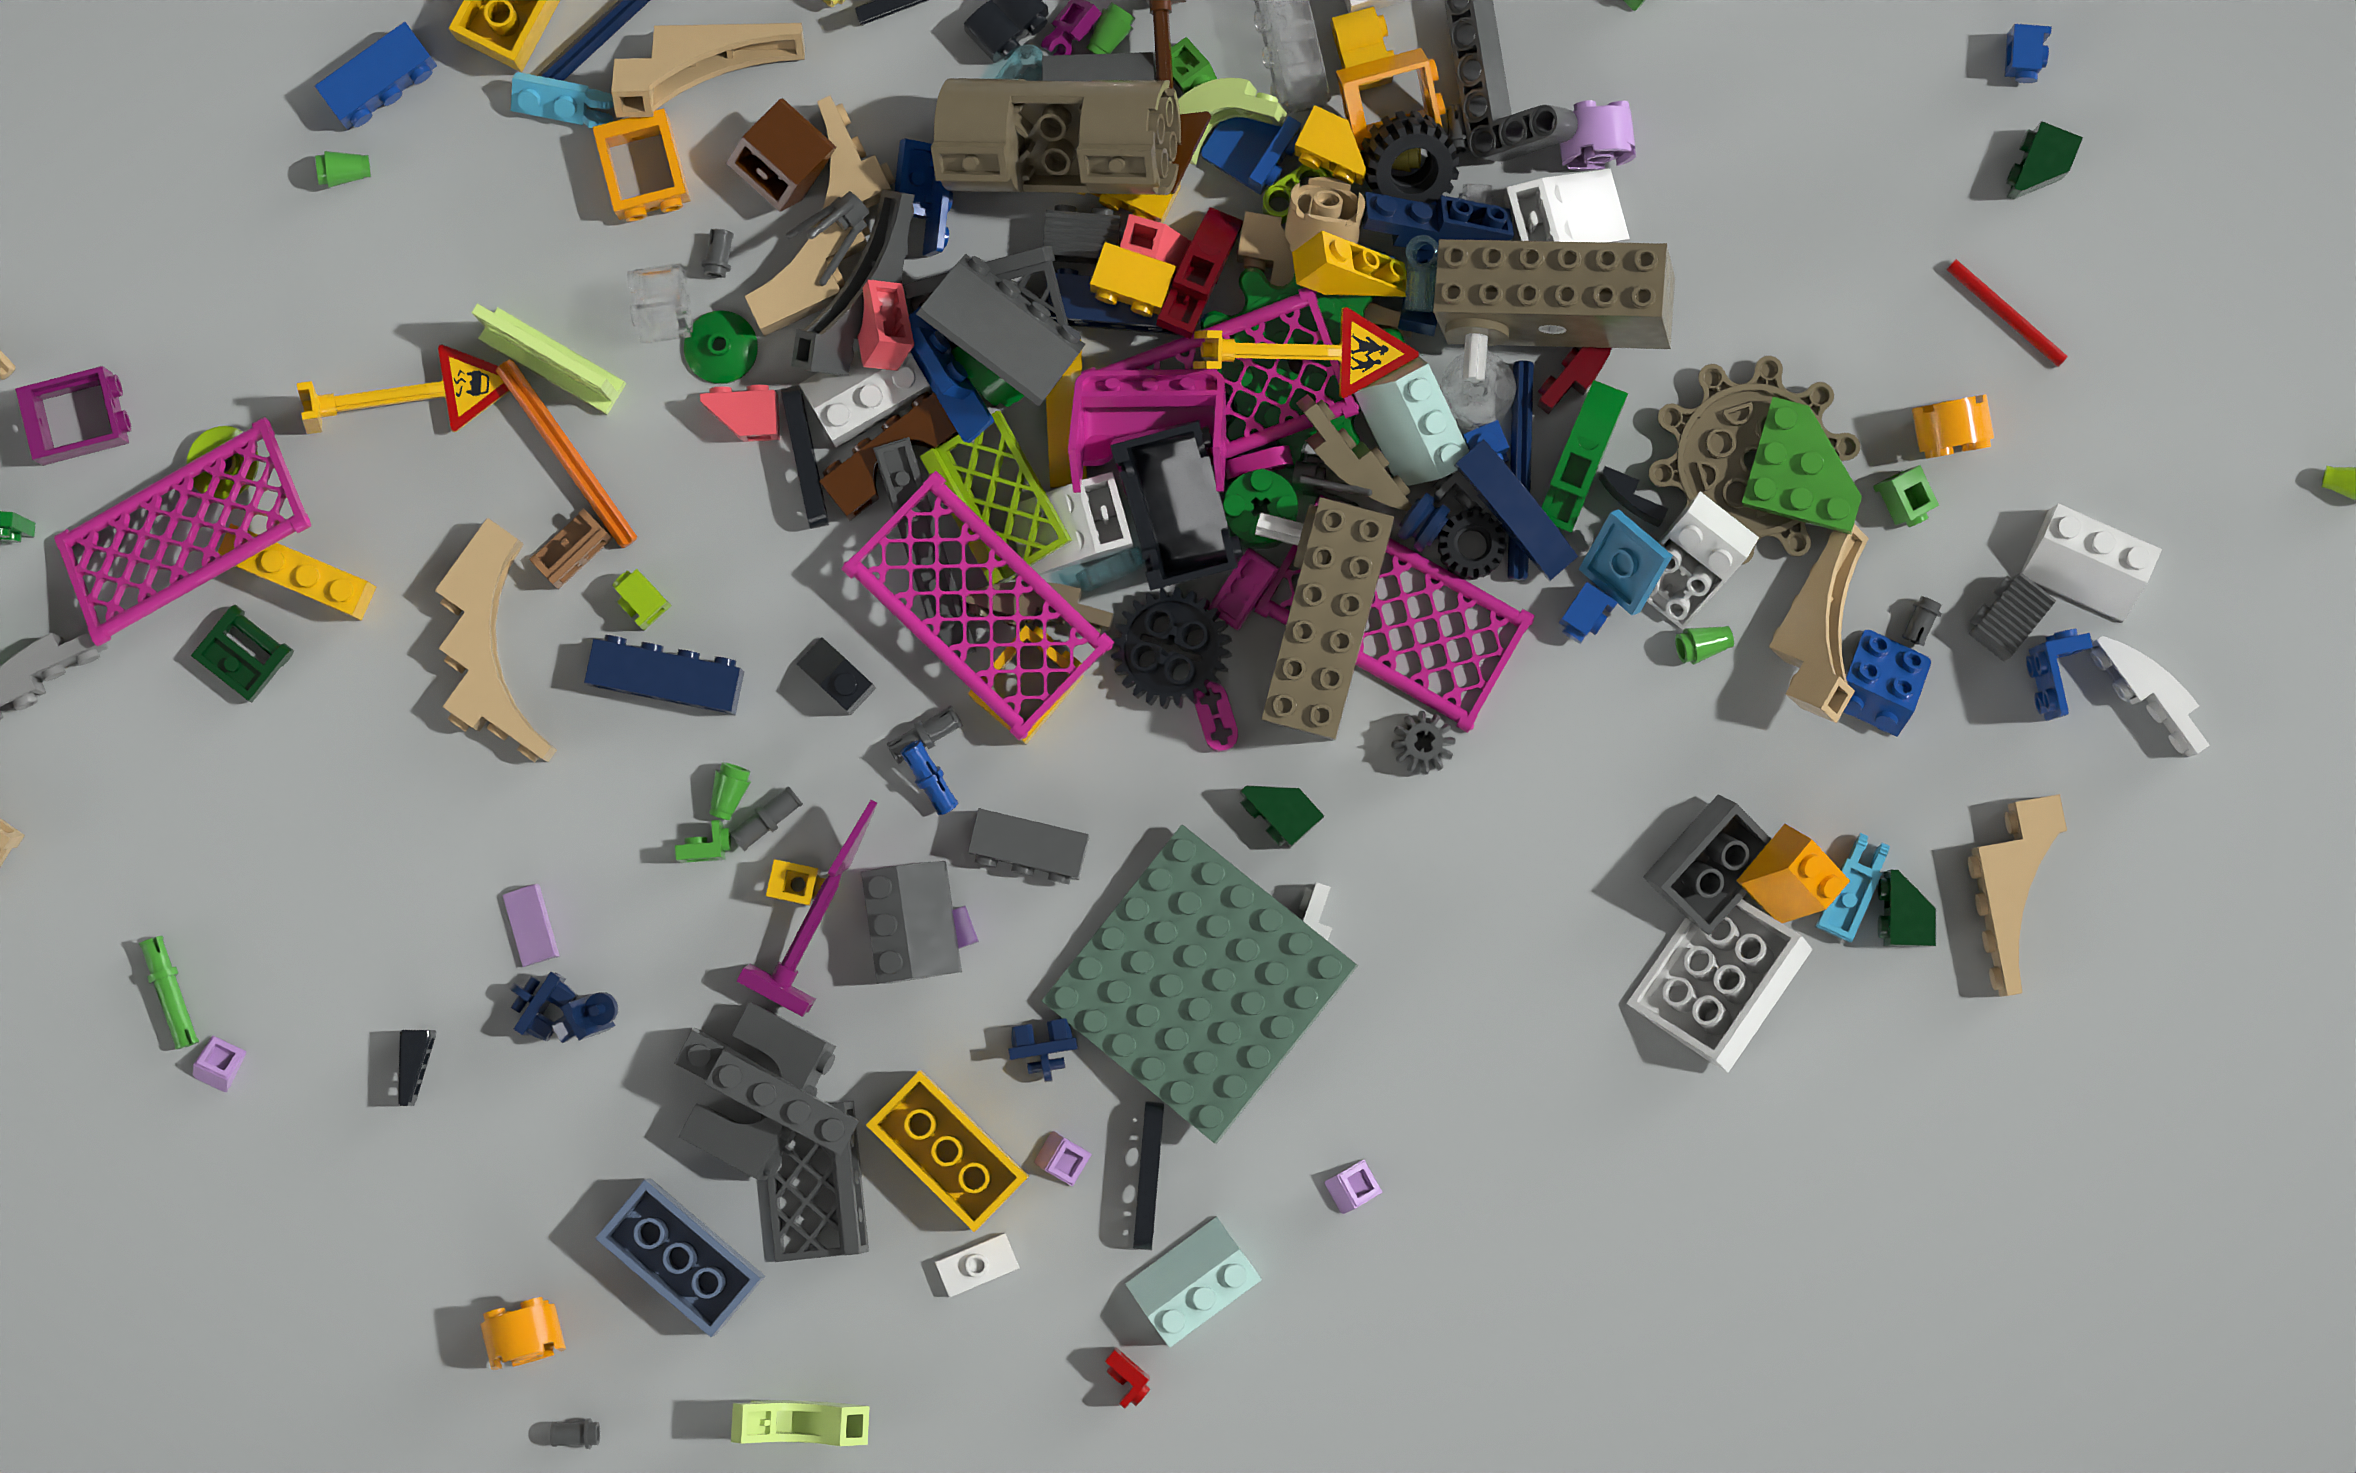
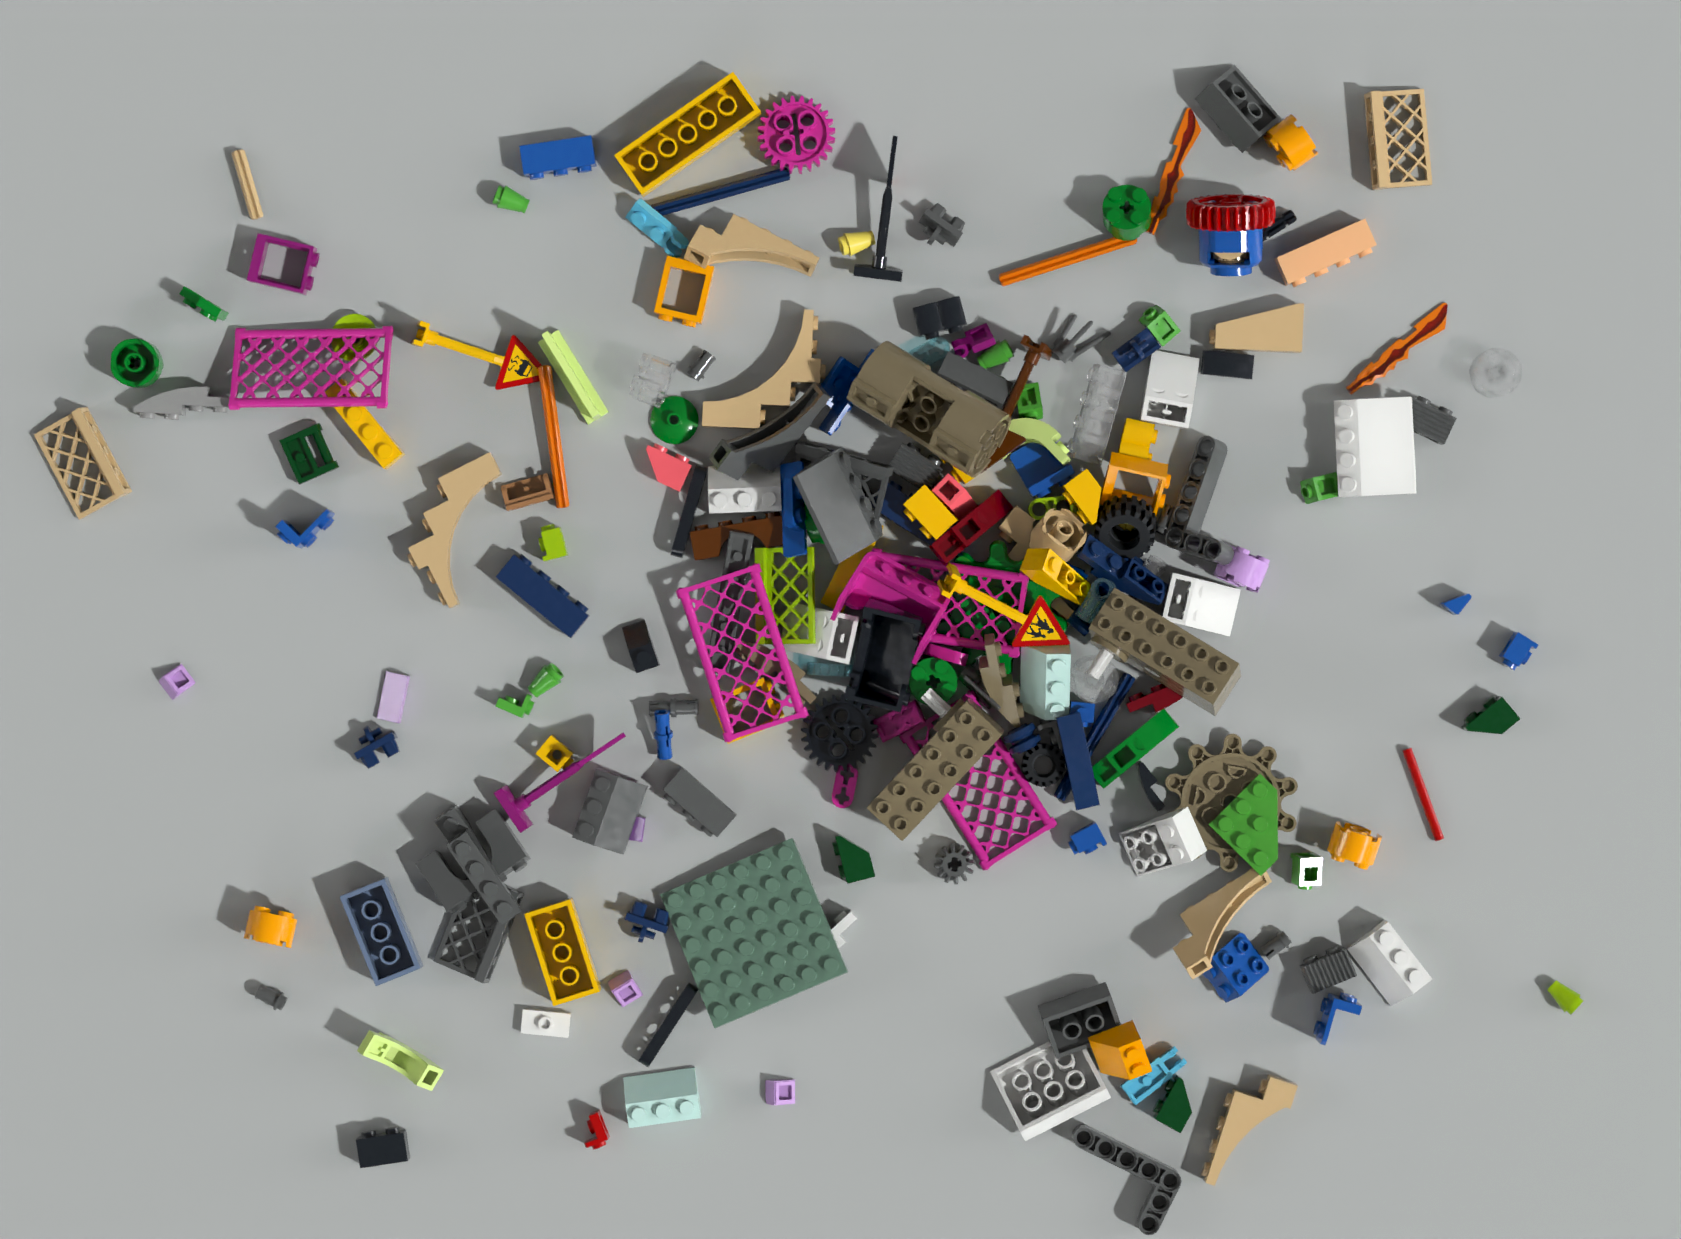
camera: 25 degrees right, 5 degrees up
bright green pin [139,936,199,1050] -> none
black slope [398,1030,436,1106] -> none
dark blue hips [551,992,618,1043] -> none
reddish brown slope [726,98,837,212] -> none
dark grey pin [730,786,803,852] -> none
dark grey plant [786,191,869,286] -> none
coral arch [857,280,914,371] -> none
dark azure plate [1578,509,1673,616] -> none
bright green cone [1675,626,1734,665] -> none
white slope [2090,636,2210,757] -> none
none -> blue bracket [275,509,335,548]
none -> dark grey beam [1072,1124,1181,1235]
none -> blue slope [1440,594,1472,615]

